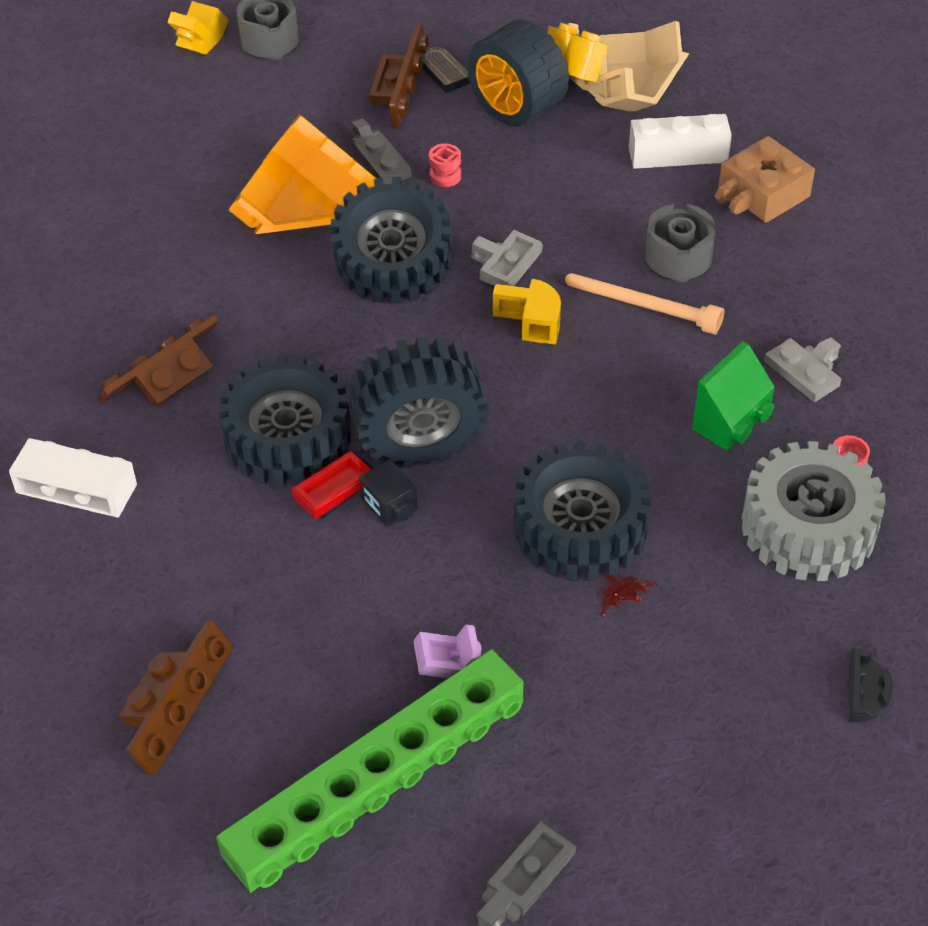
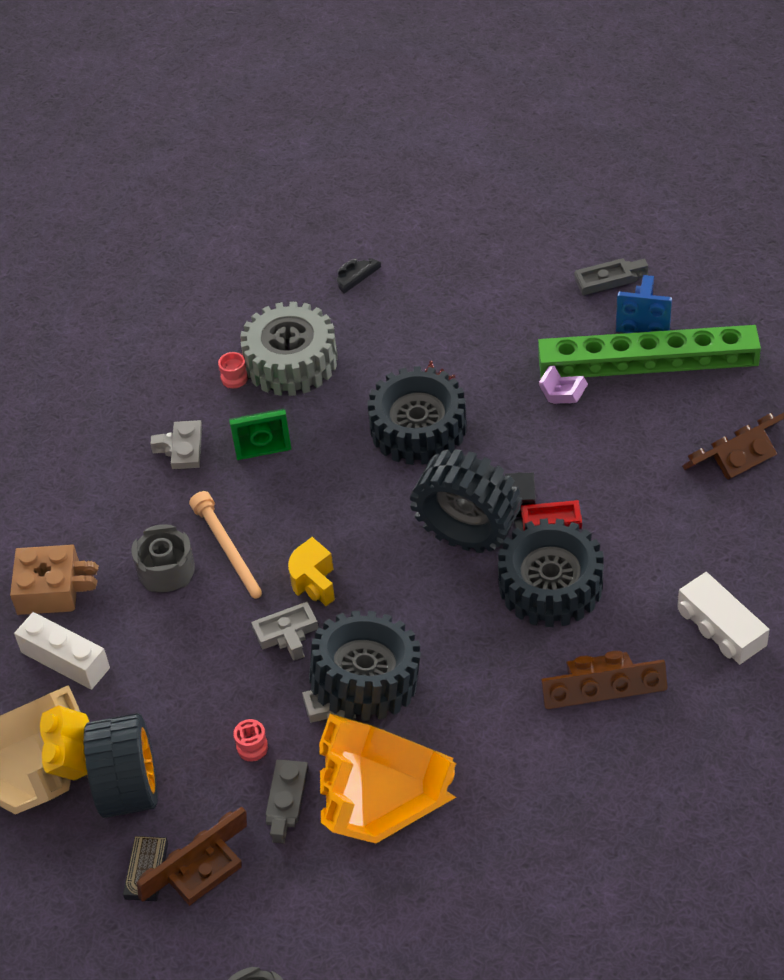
camera: 140 degrees left, 0 degrees up
none -> blue bracket [616,275,672,333]

